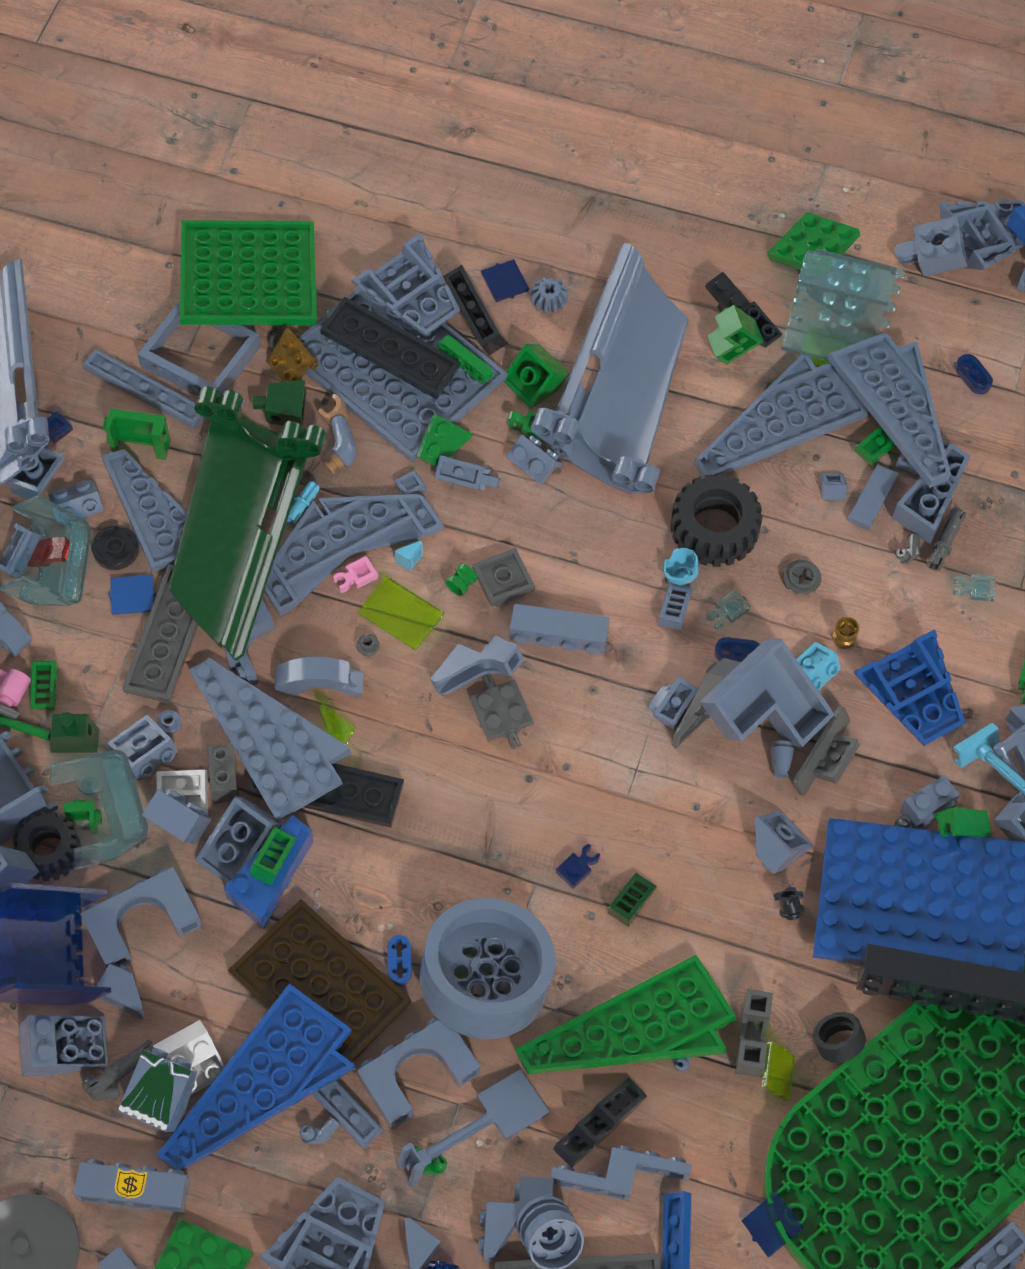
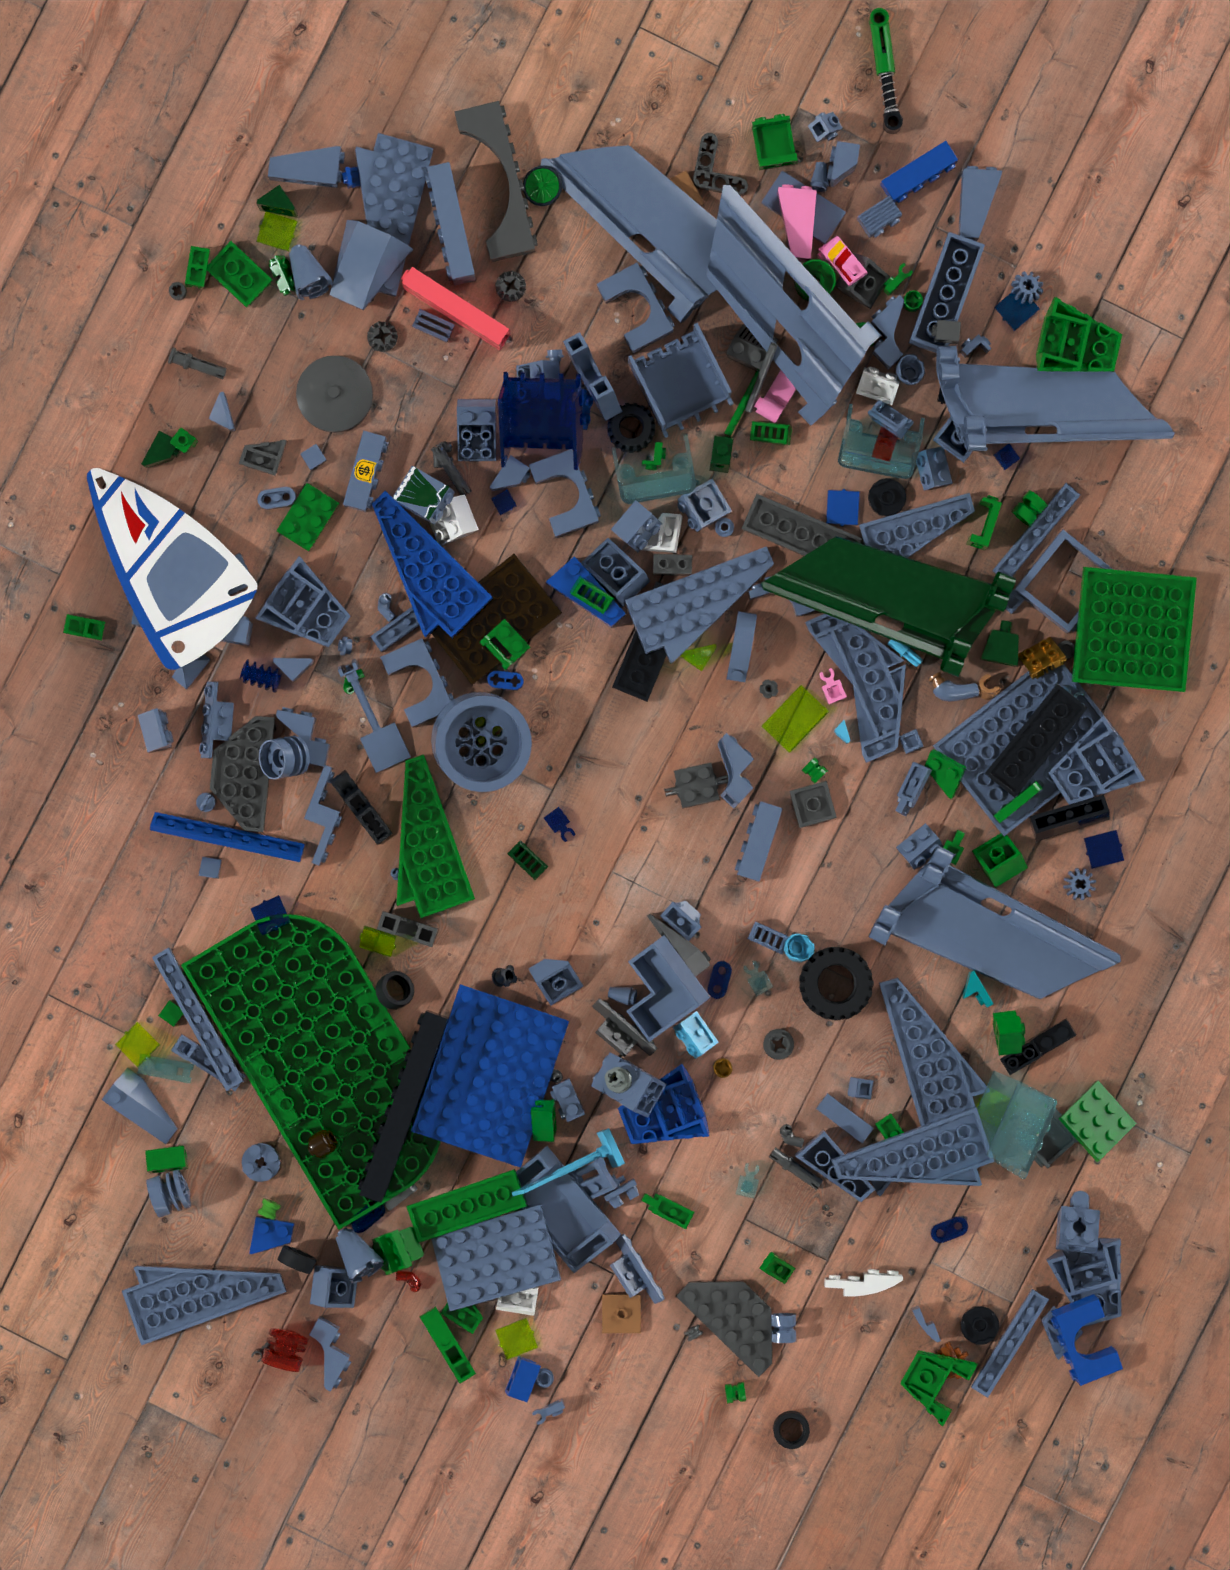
camera: 100 degrees right, 25 degrees up
none -> sand blue plate [338,637,352,656]
none -> green plate [479,619,531,670]
none -> clear blue tile [491,489,517,516]
none -> sand blue piece [591,1052,667,1118]
none -> teal slope [962,970,994,1008]
none -> green wheel [1012,490,1048,527]

